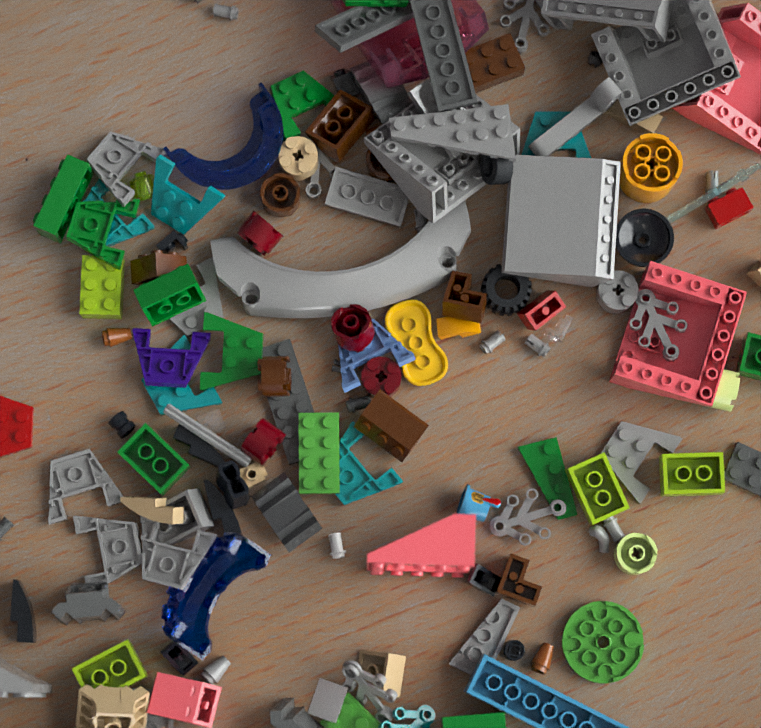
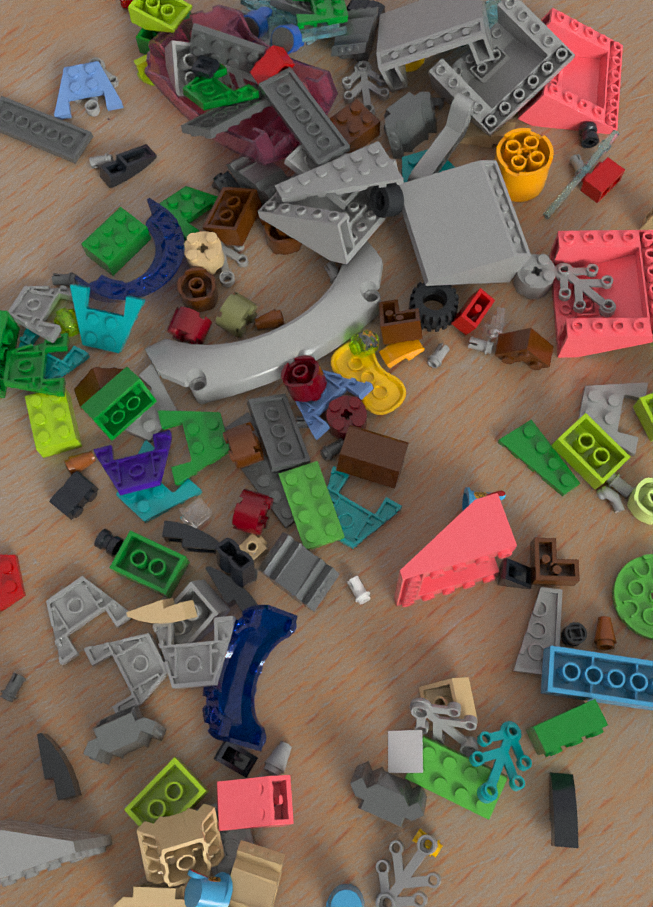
camera: 10 degrees left, 10 degrees down
black bracket [156,230,188,253] -> none
light grey axle [163,404,251,467] -> none
light grey plate [324,167,409,228] -> none
light grey plant [490,488,566,546] -> none
black dish [616,208,674,267] -> none
none -> black brick [49,471,99,520]
none -> dark grey pin [52,272,78,287]
none -> green brick [81,207,151,276]
none -> black slope [100,144,157,188]
none -> olive brick [216,292,258,338]
none -> dark grey plate [247,393,311,472]
none -> dark orange cone [255,309,285,330]
none -> clear neon green head [349,329,379,358]
none -> dark grey slope [383,92,437,159]
none -> reddish brown brick [495,328,554,370]
none -> black wheel [578,122,599,148]

